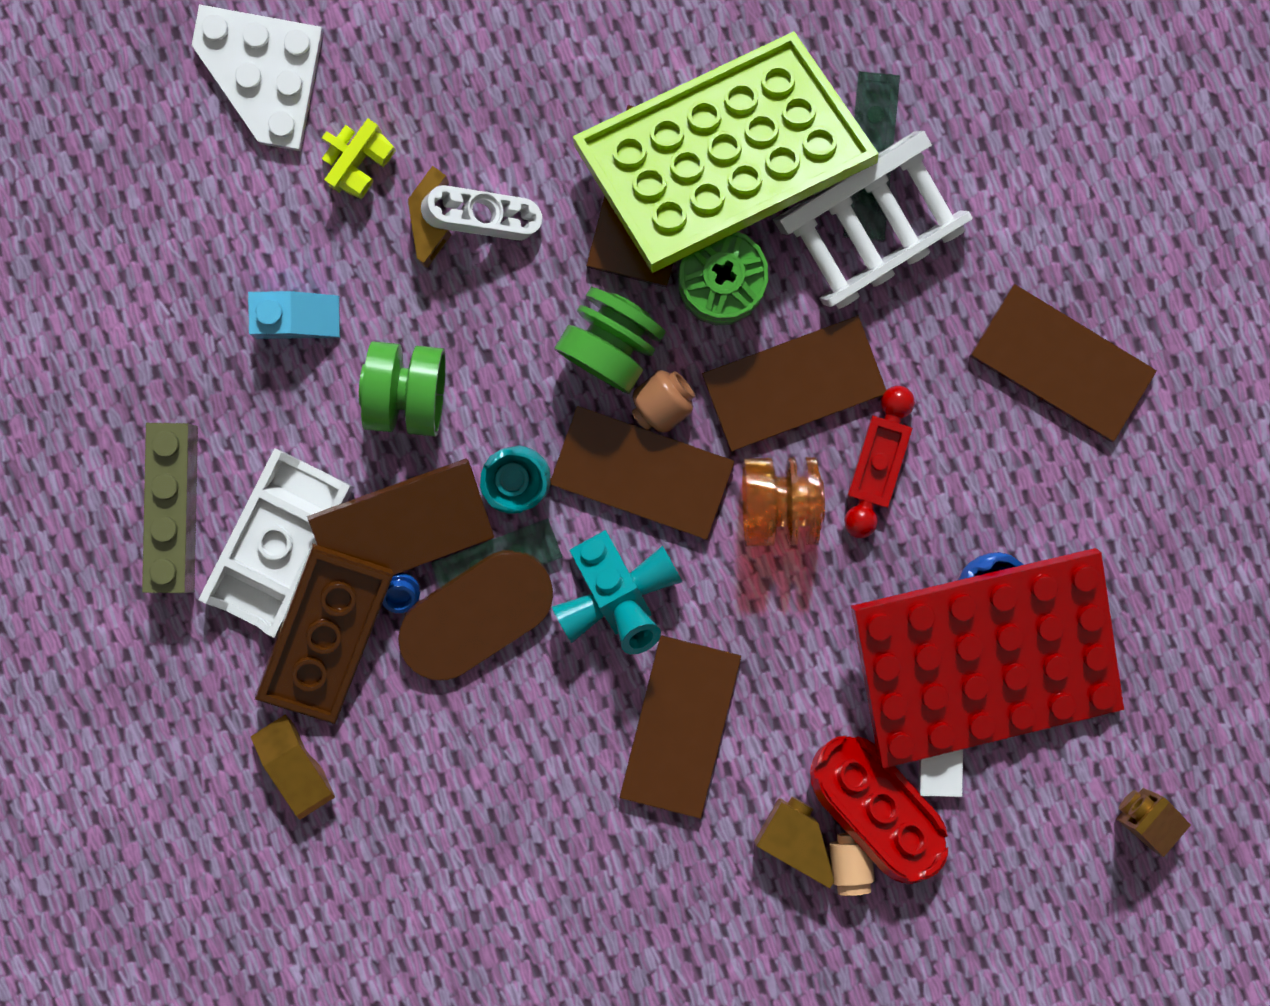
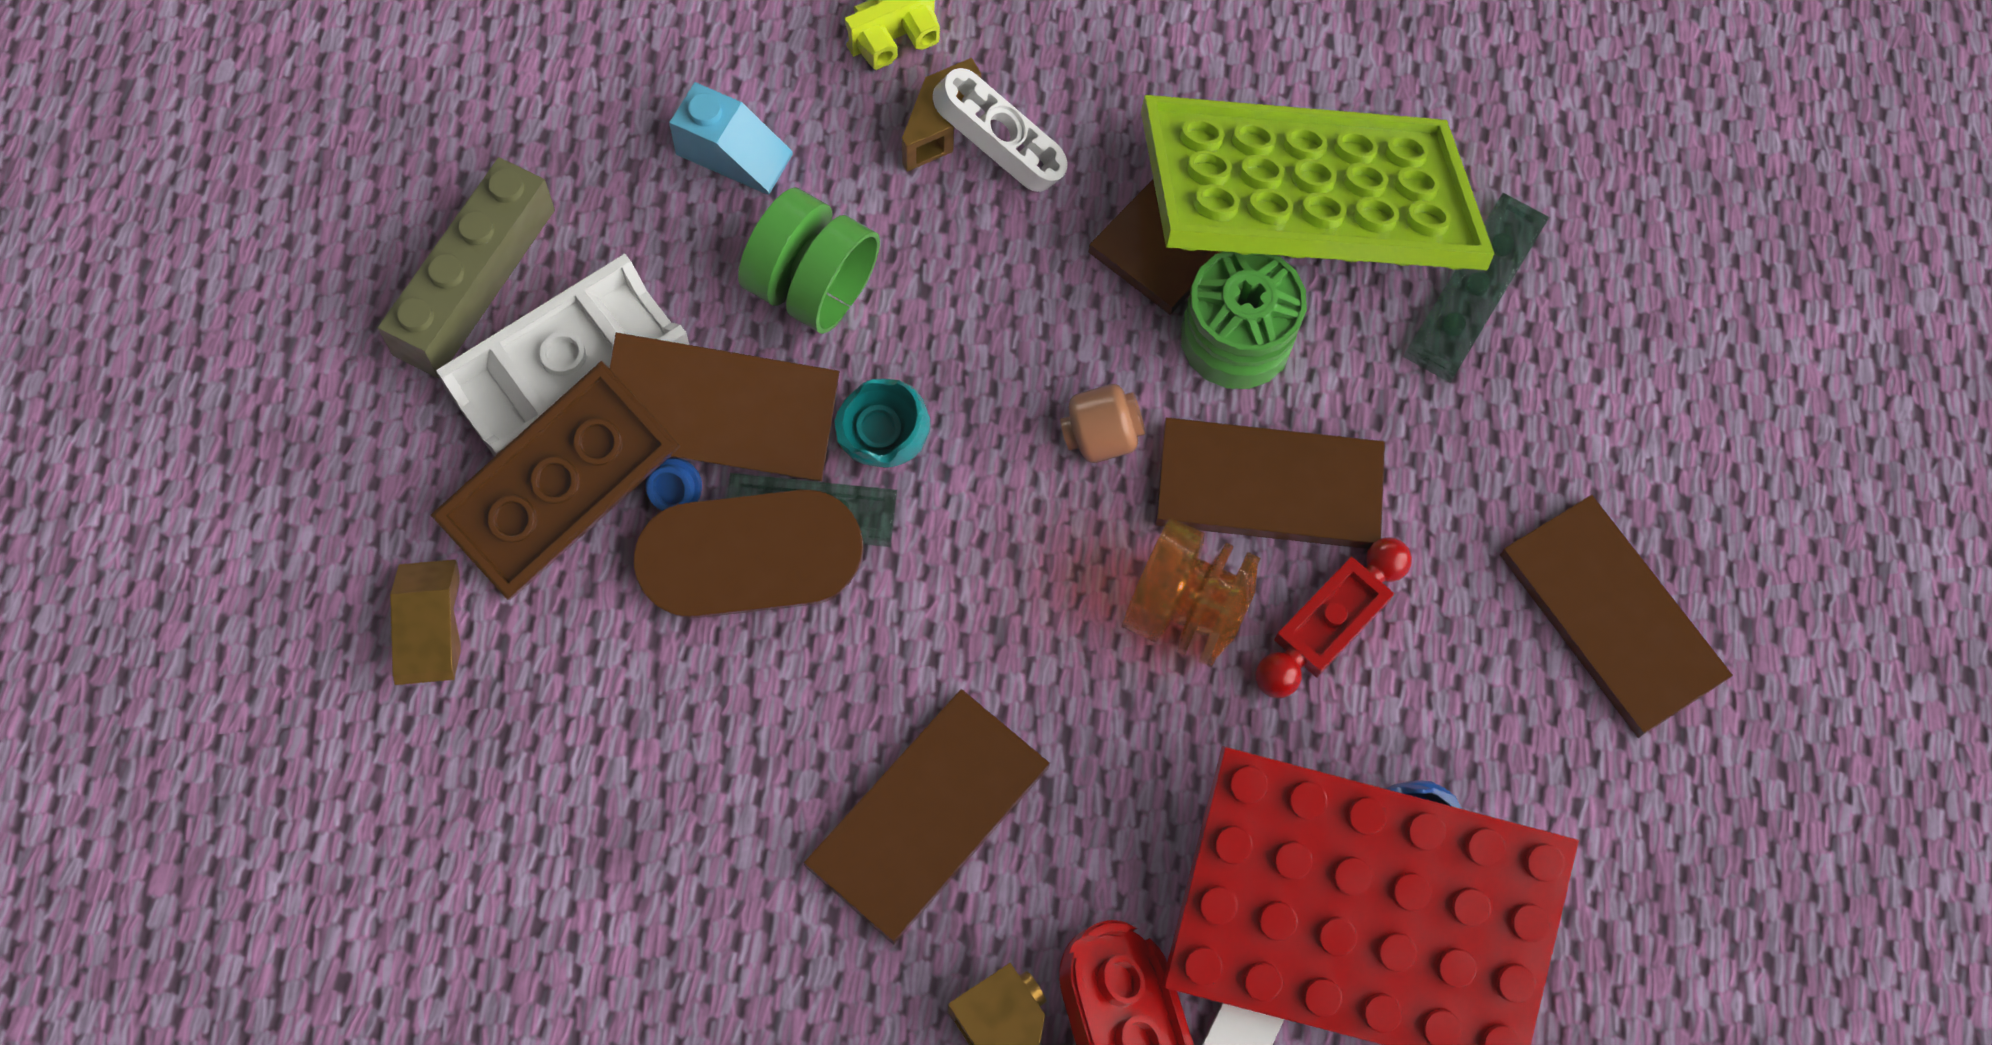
camera: 25 degrees right, 20 degrees down
reddish brown tile [551,406,735,540] -> none
teal brick [552,530,683,655] -> none
bright green wheel [554,287,666,394] -> none
white fence [773,131,973,309] -> none

